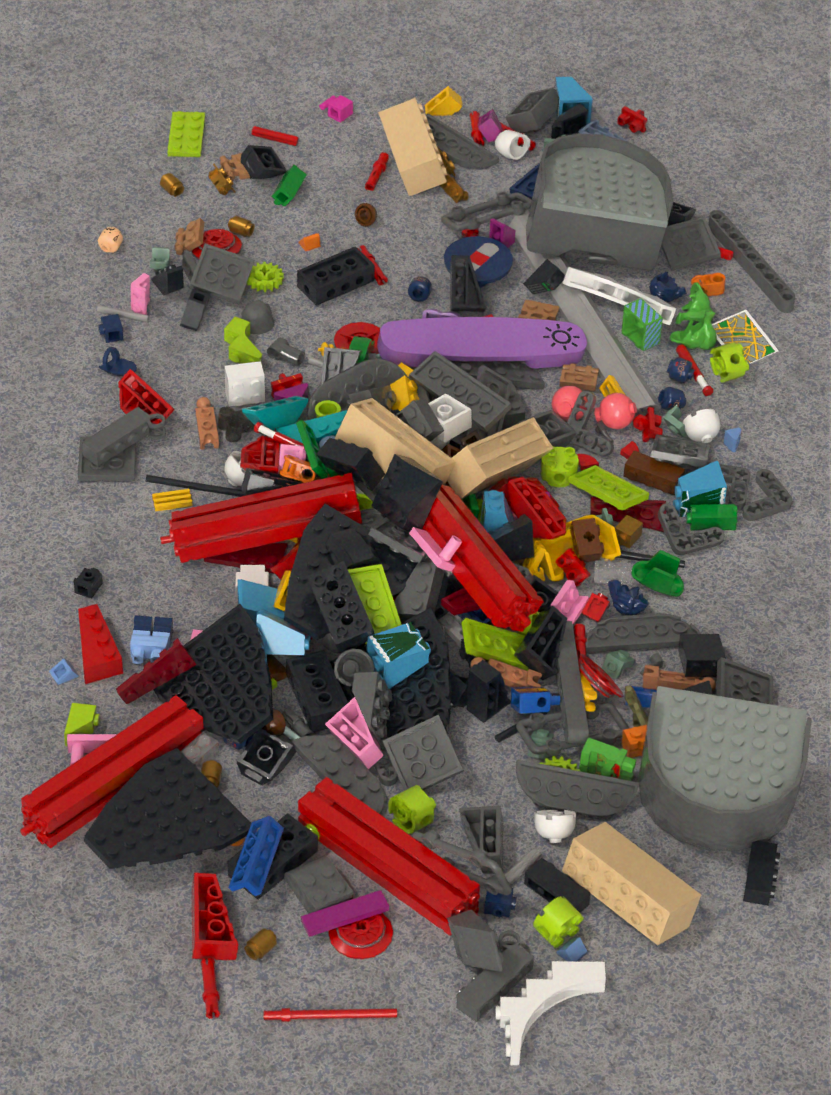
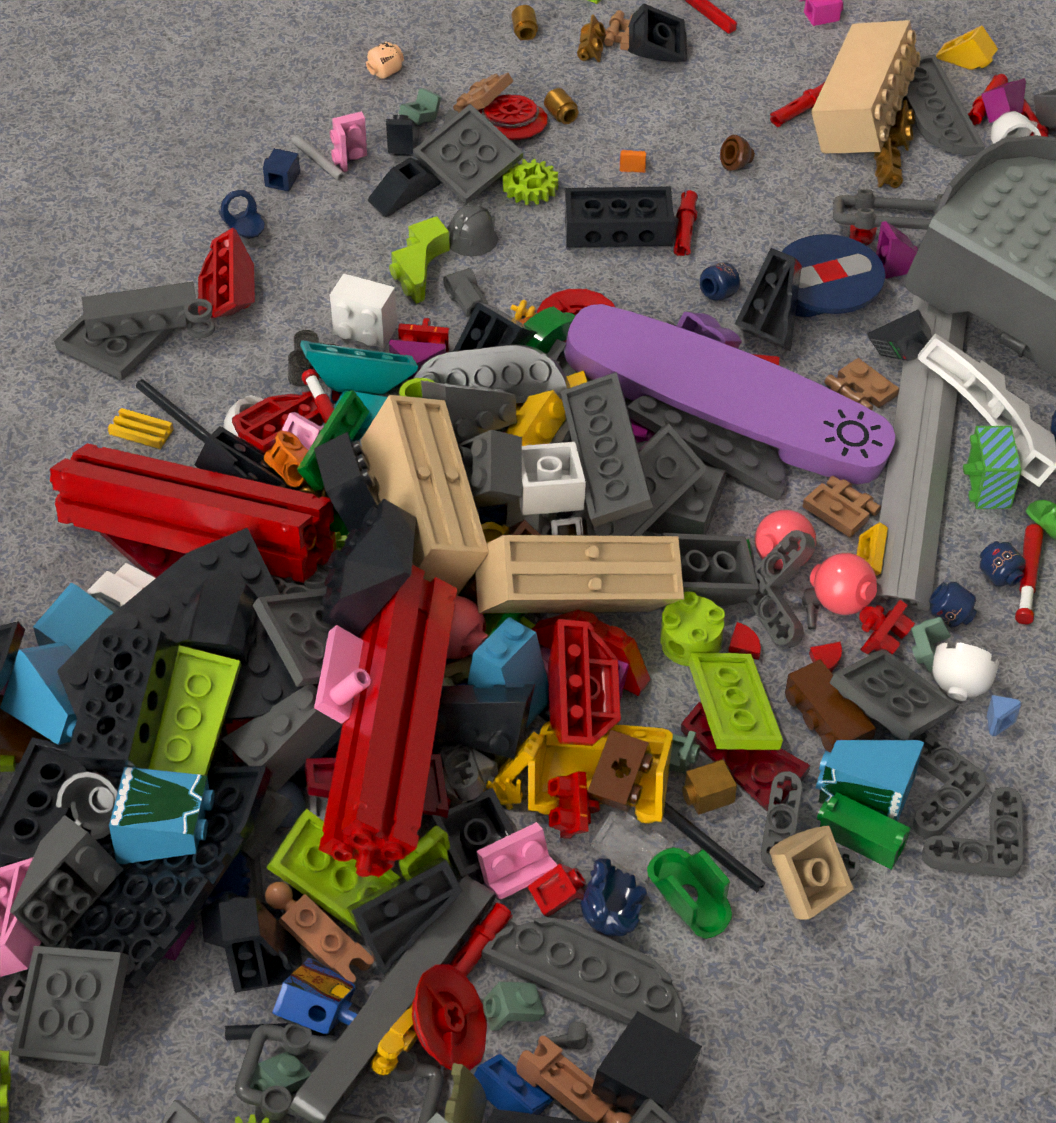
camera: 35 degrees right, 5 degrees up
nougat plate [195,397,219,450] -> none
green brick [271,164,307,206] -> none
none -> tan brick [769,826,854,920]

